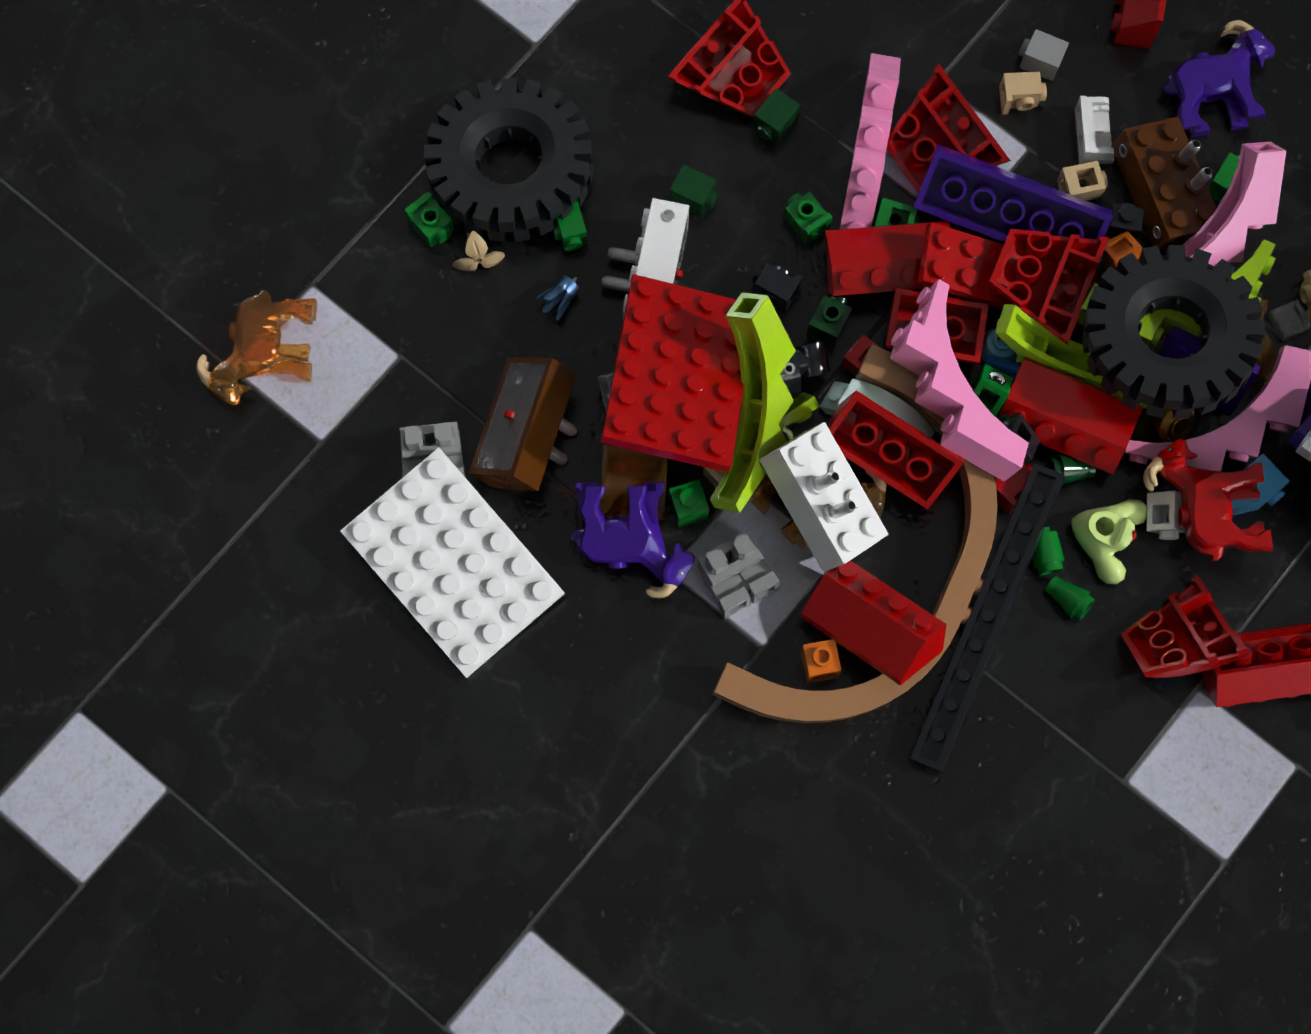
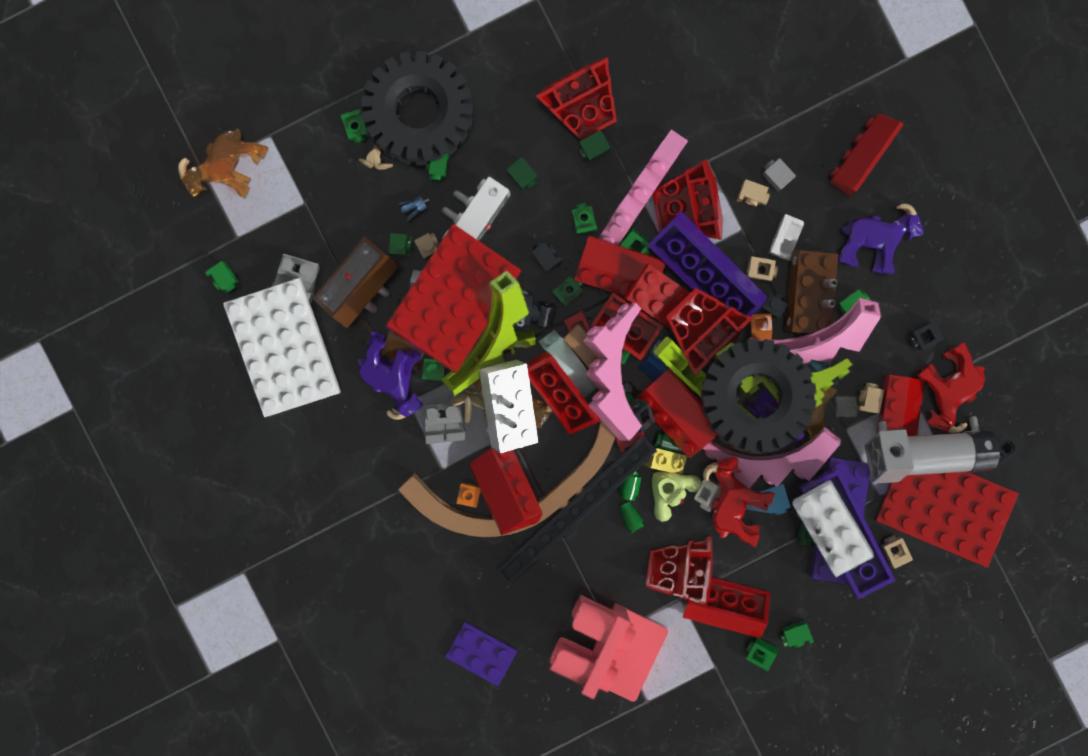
camera: 30 degrees right, 15 degrees up
green brick [971,363,1013,417] -> none
none -> green brick [205,261,239,294]
none -> green brick [389,233,413,257]
none -> tan brick [414,233,439,260]
none -> dark purple plate [446,621,518,686]
none -> tan plant [450,388,485,423]
none -> coral piece [549,595,668,701]
none -> light yellow bracket [643,447,687,475]

